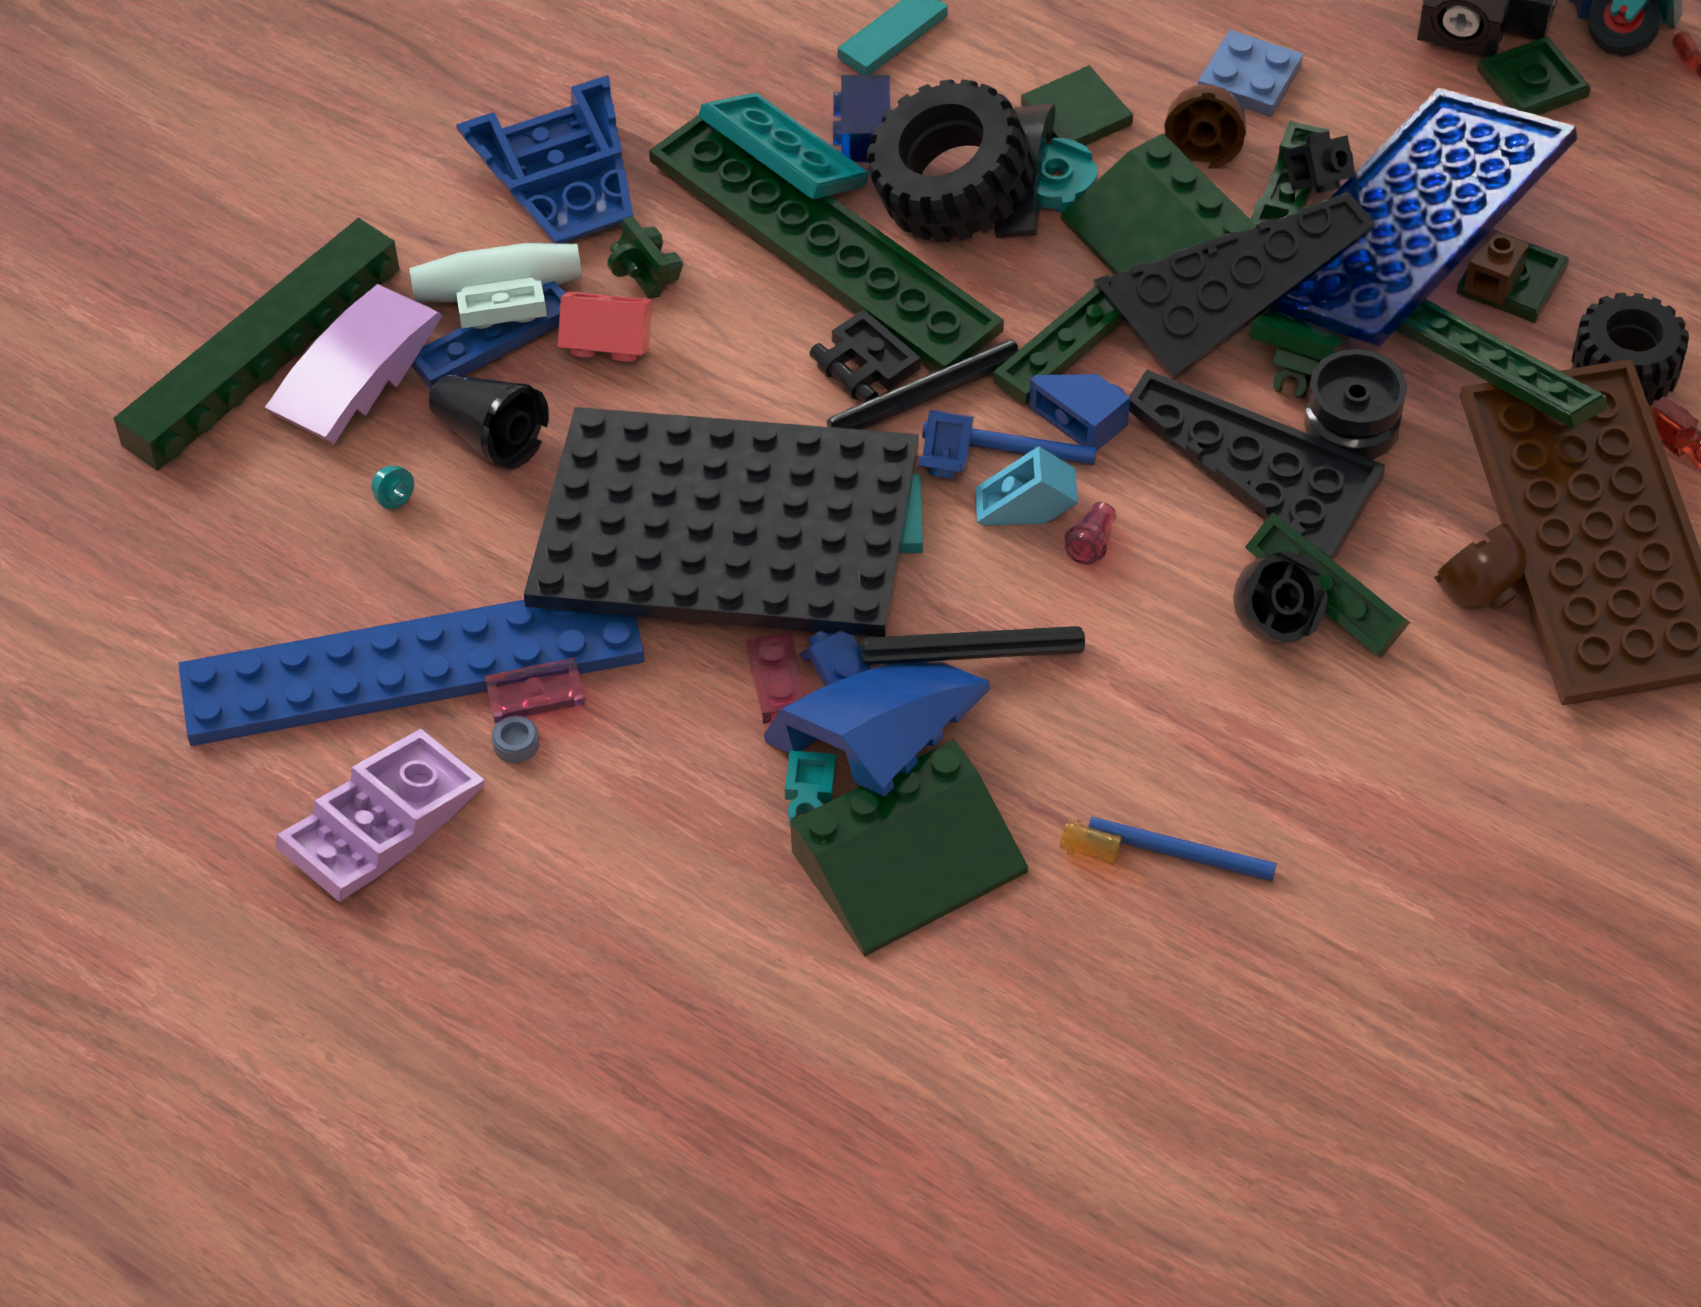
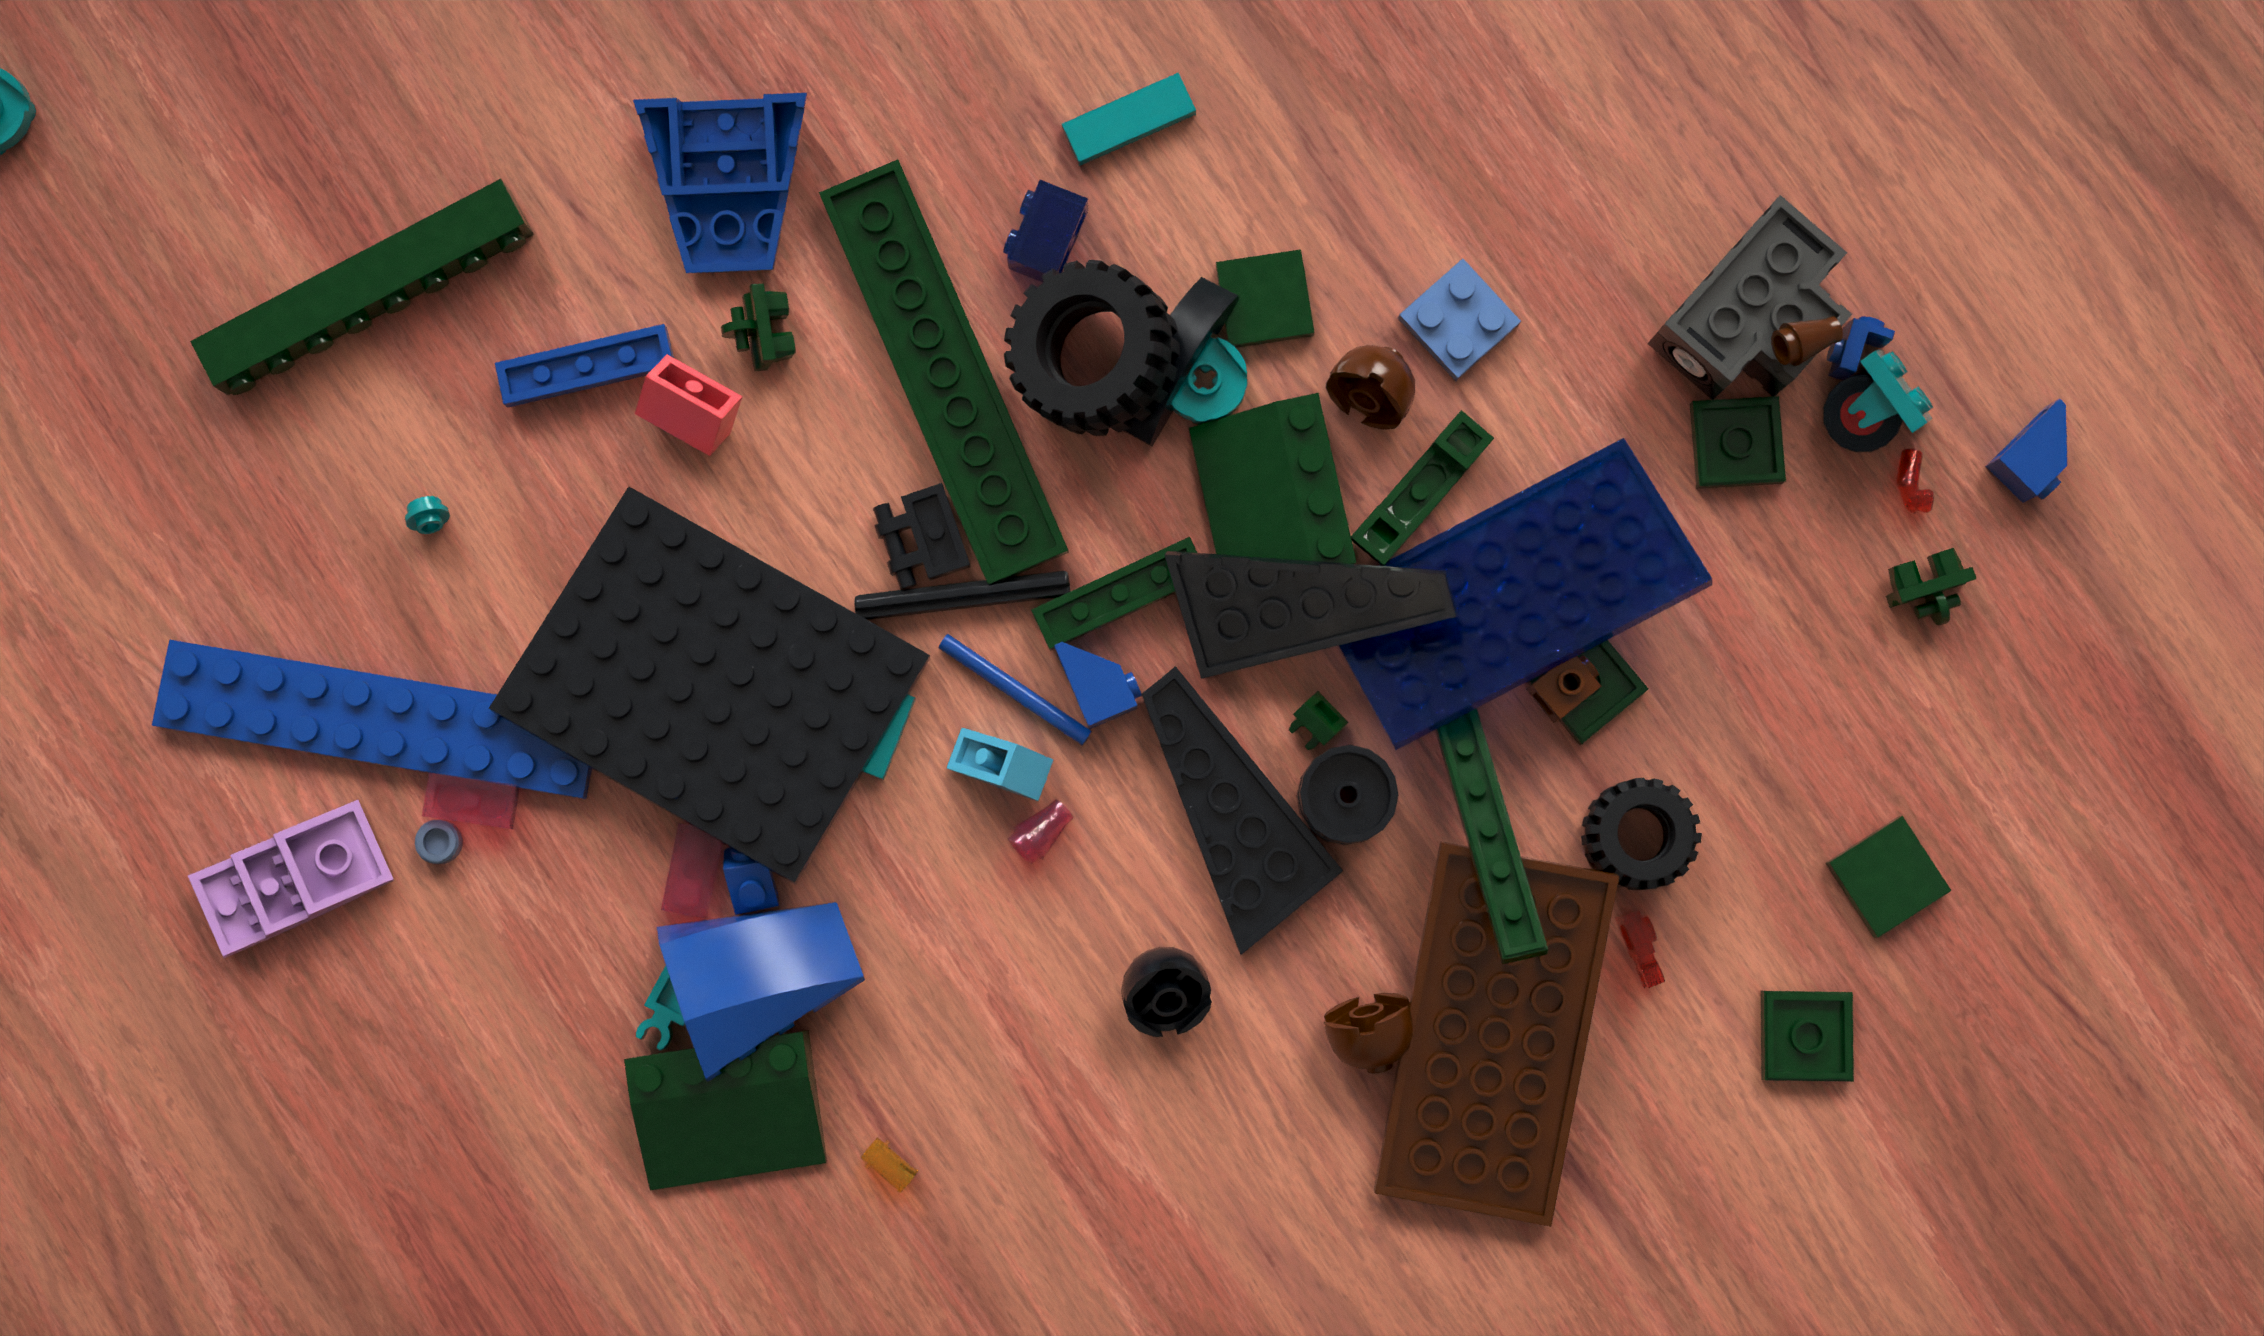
camera: 20 degrees right, 30 degrees up
lavender slope [265,284,442,445] -> none
light aqua plate [410,243,582,329] -> none
black cone [429,375,549,469] -> none
teal tile [698,92,870,199] -> none
black axle [860,626,1085,665] -> none
blue bracket [919,410,974,478] -> none
blue bar [1087,817,1277,881] -> none
dark green plate [1245,513,1410,658] -> none
dark green tile [1248,309,1353,361] -> none
black brick [1284,131,1356,193] -> none

